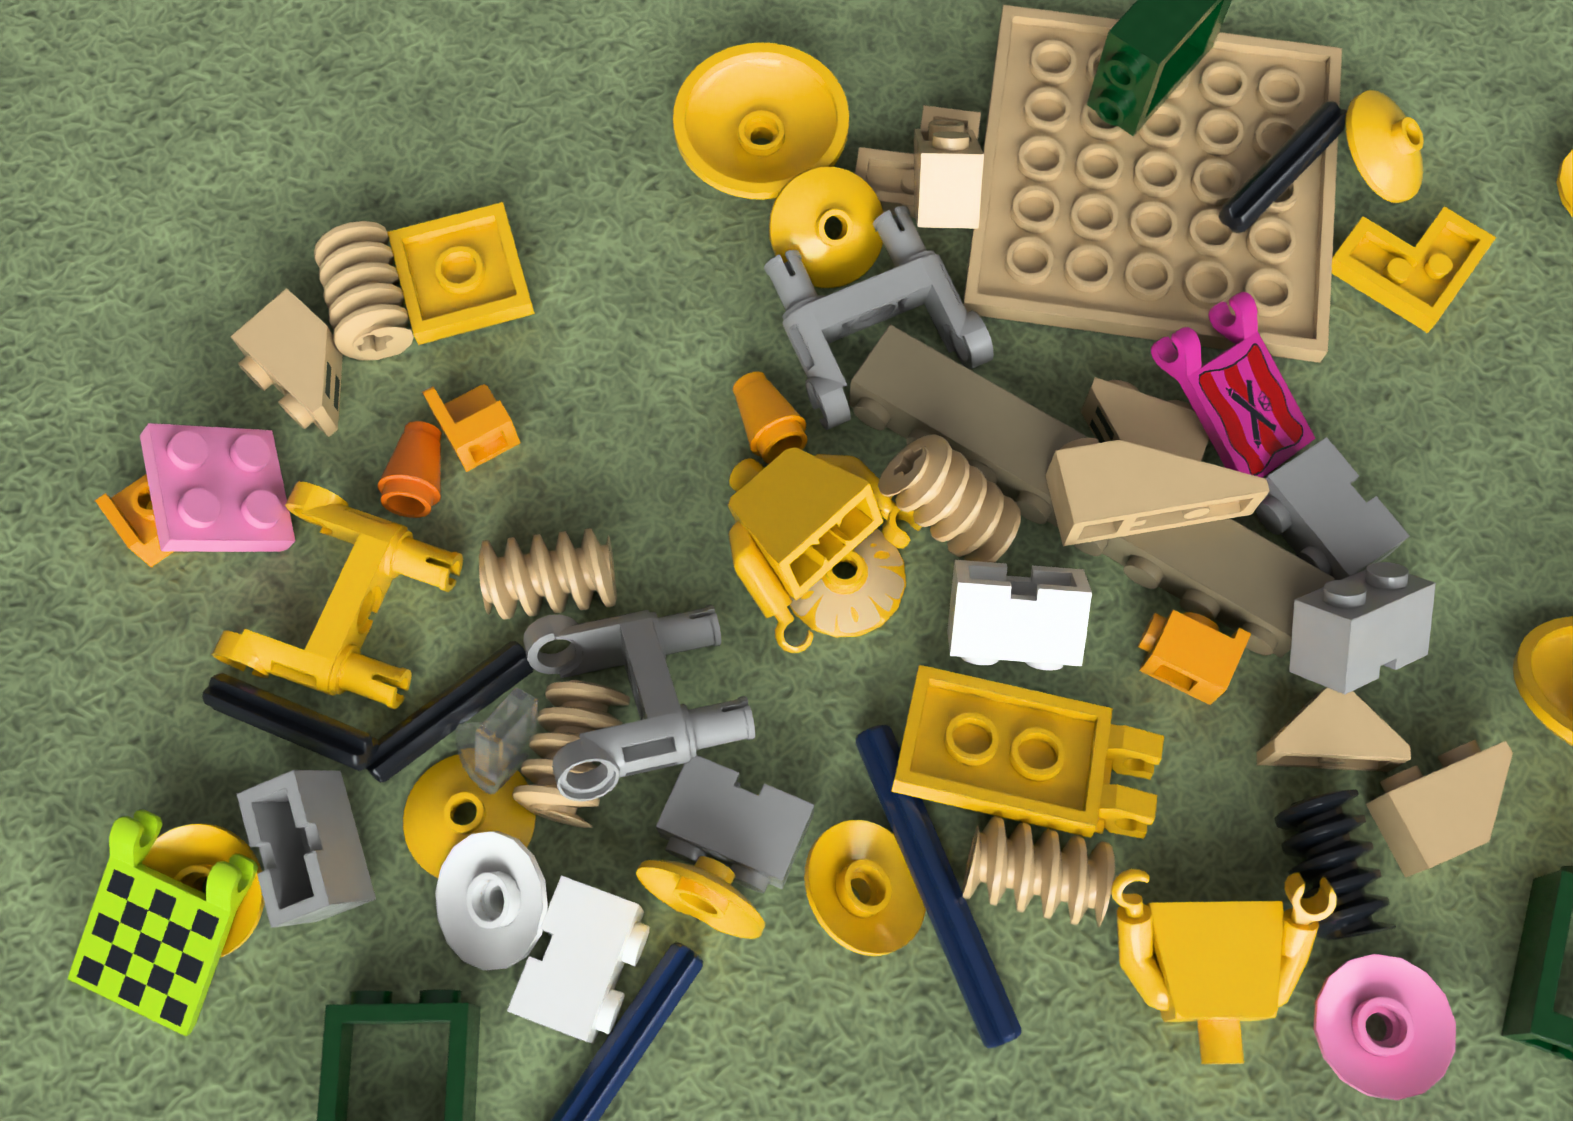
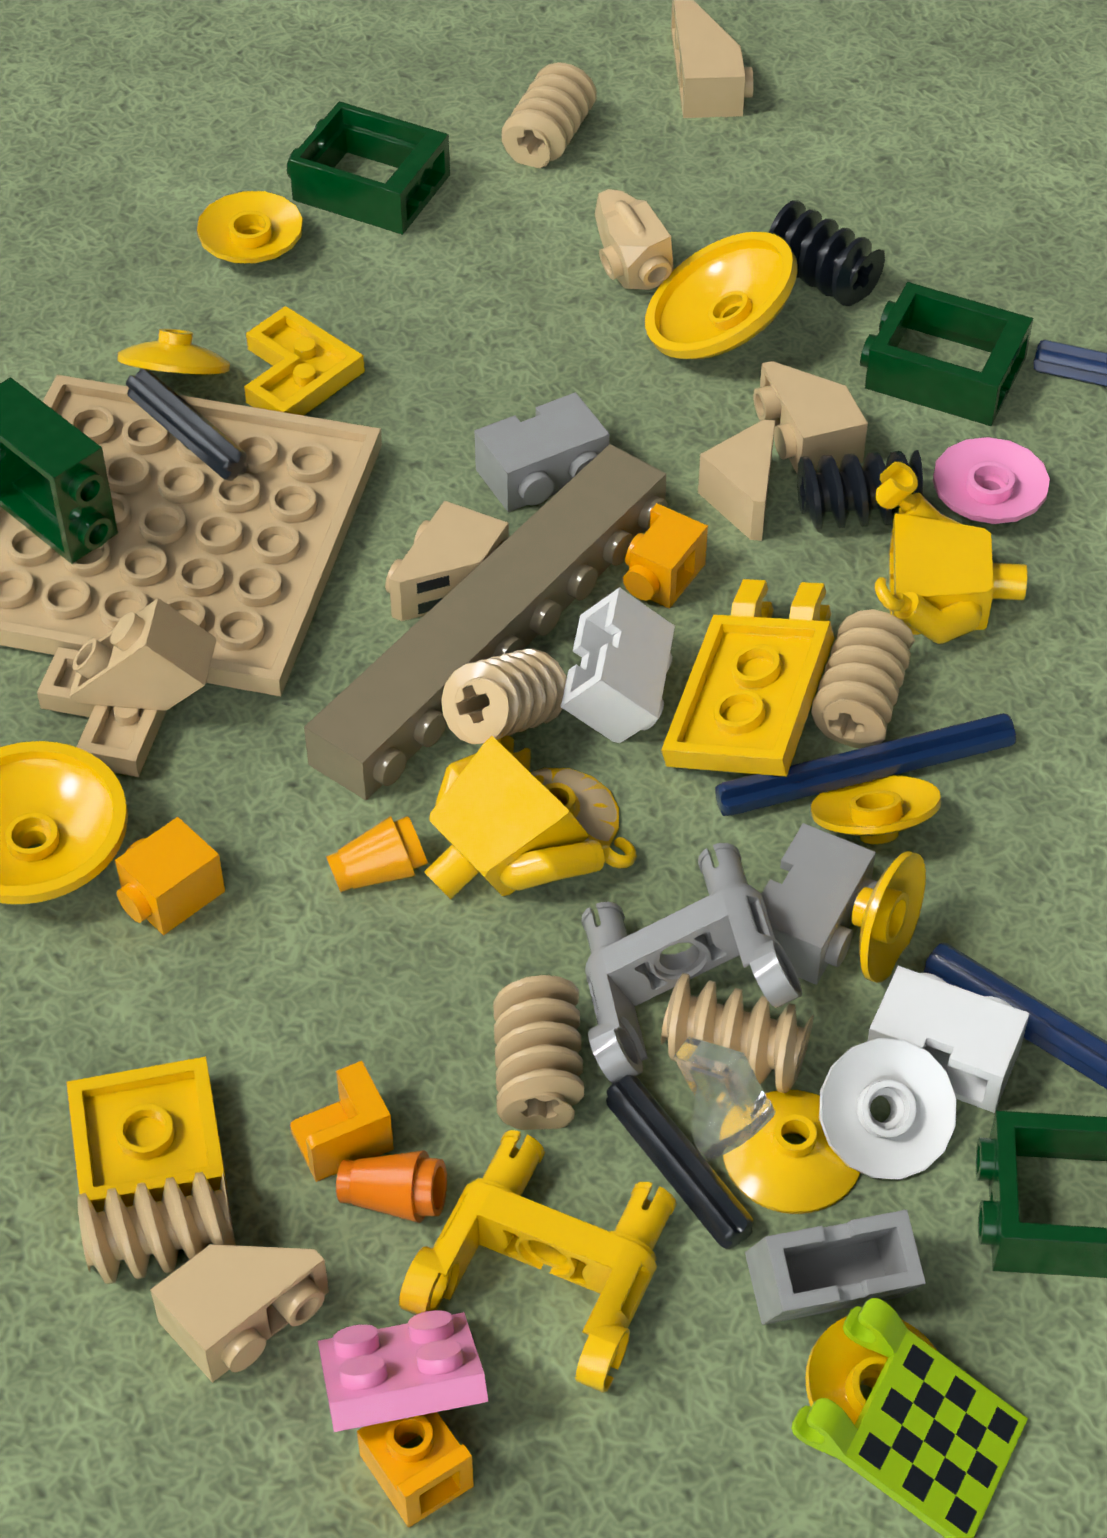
camera: 85 degrees left, 20 degrees down
black axle [202,673,379,771] -> none
light grey connector [764,206,994,430] -> none
yellow dish [769,167,884,288] -> none
tan slope [1045,438,1270,546] -> none
dark pink flag [1151,292,1316,478] -> none
light grey brick [1289,562,1436,694] -> none
none -> light orange brick [115,817,225,936]

